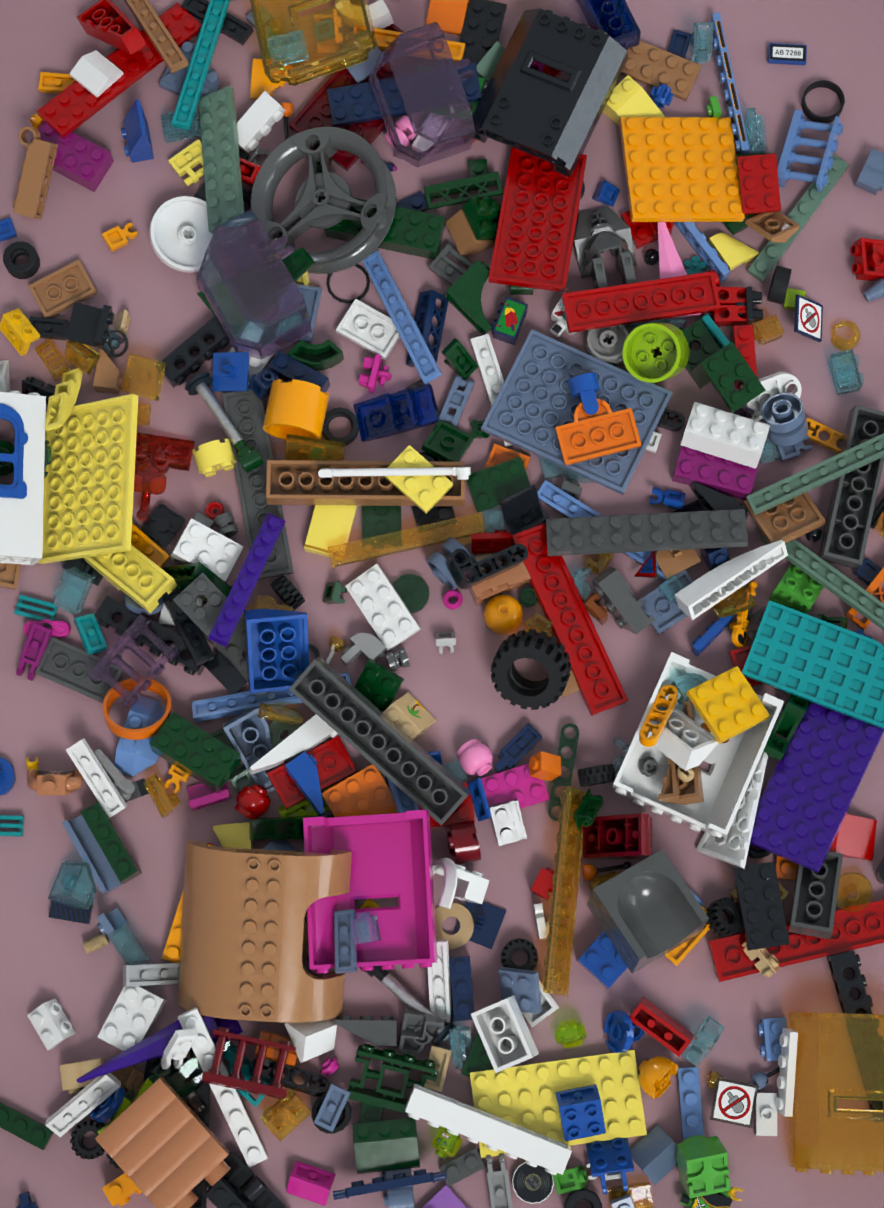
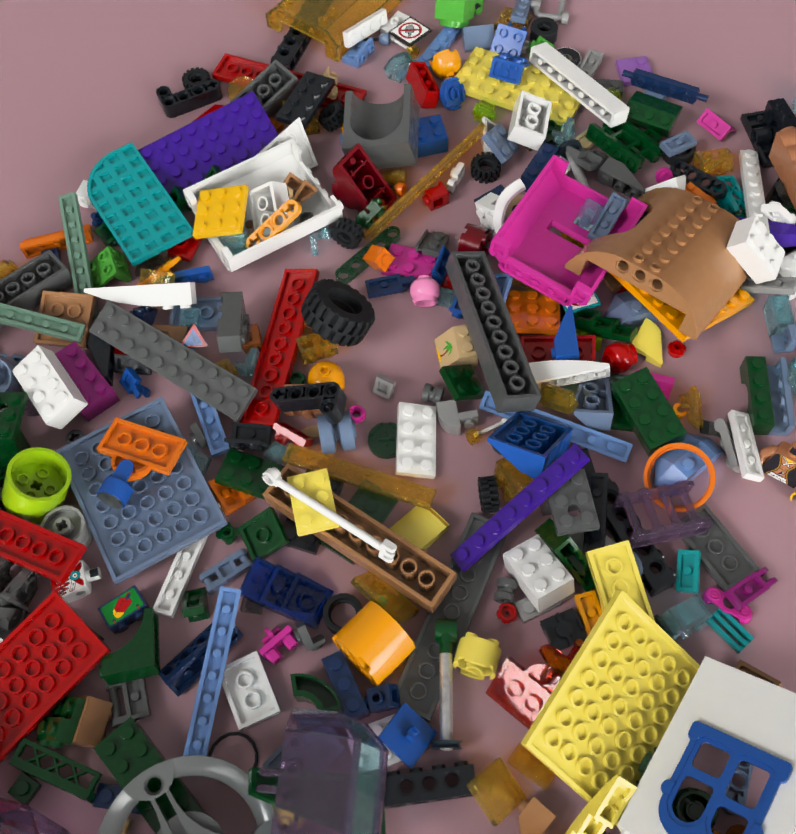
camera: 145 degrees left, 15 degrees down
dark red fence [201,1027,296,1099] -> none
dark green tile [323,581,347,604] -> none
none -> dark grey bracket [293,620,326,651]
none -> white brick [726,215,785,284]

